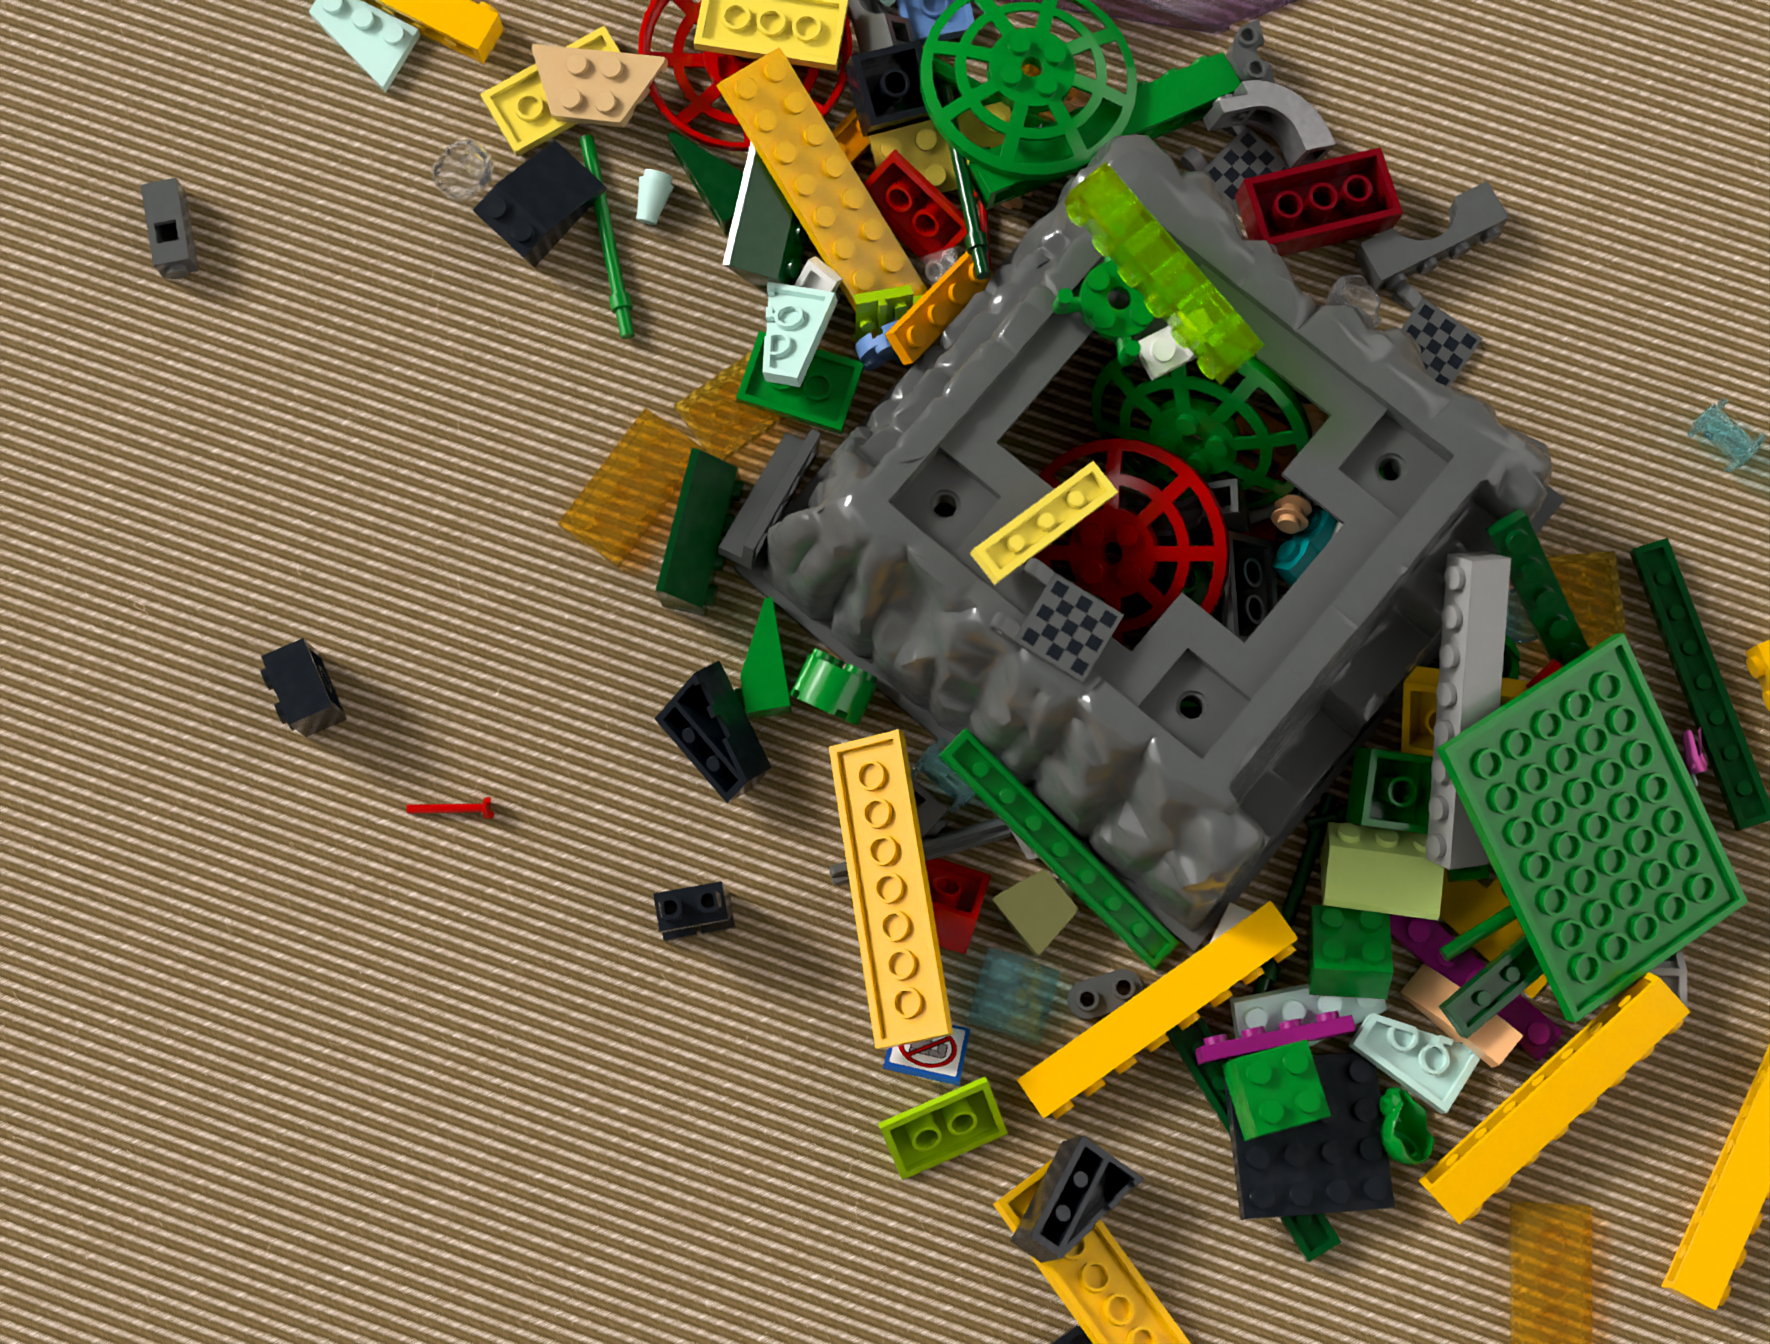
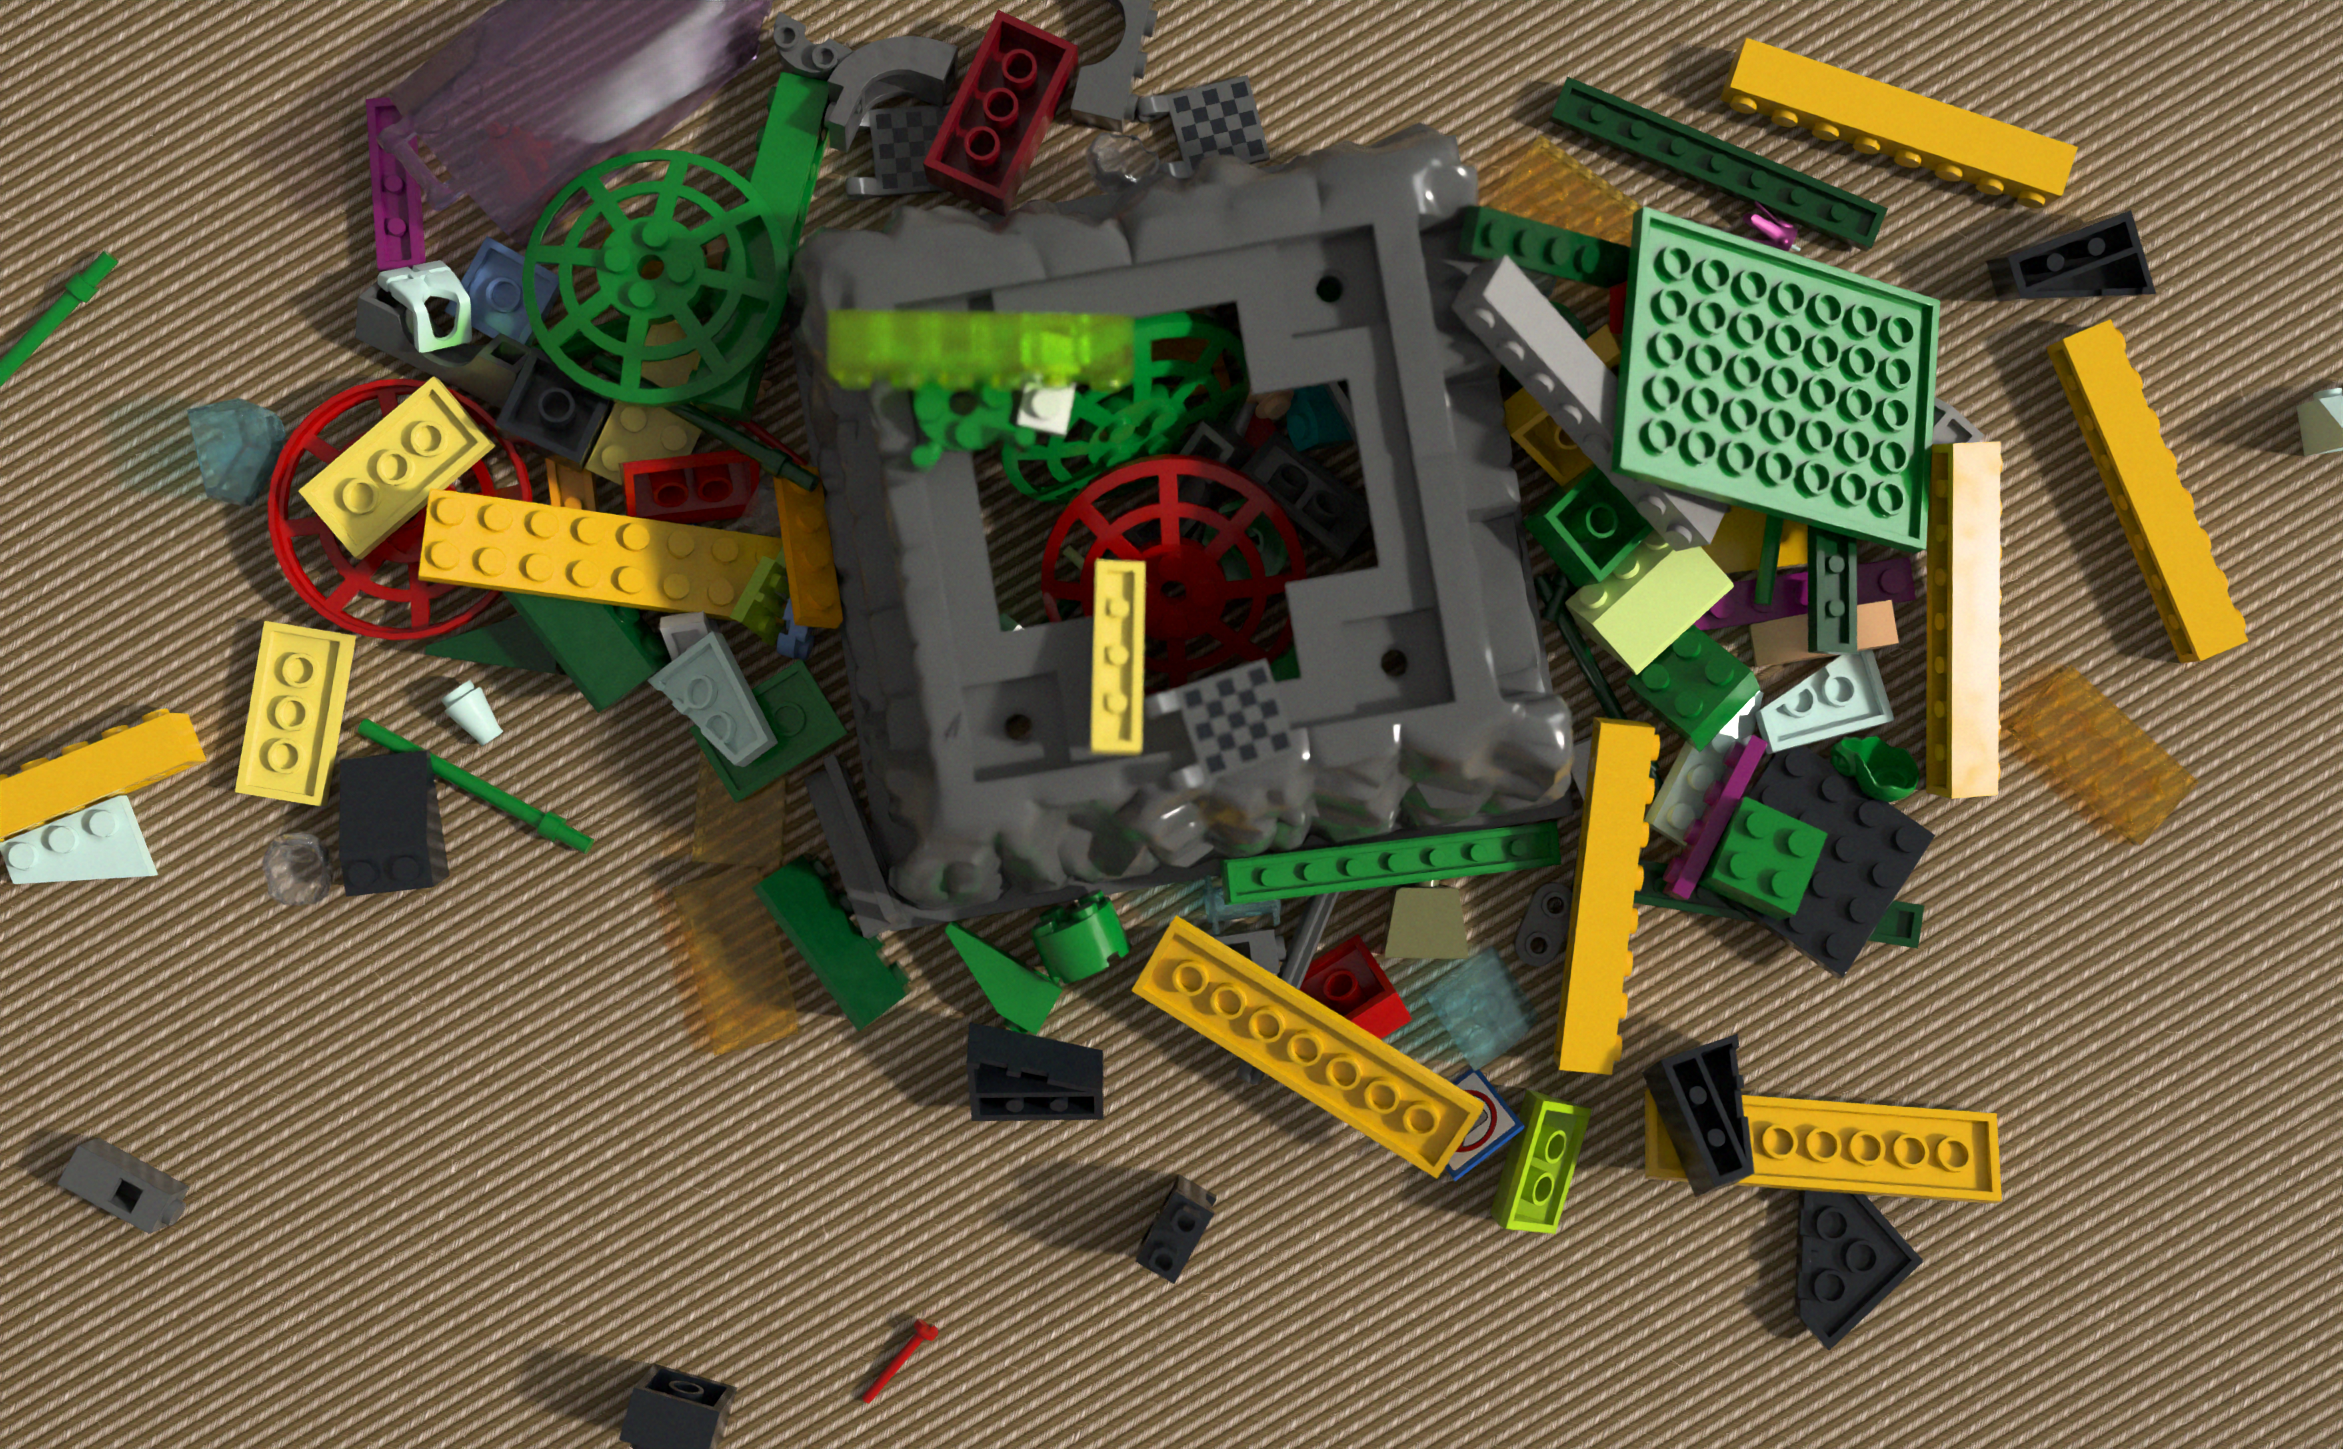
camera: 50 degrees left, 10 degrees up
tan wing [532,44,668,128] -> none

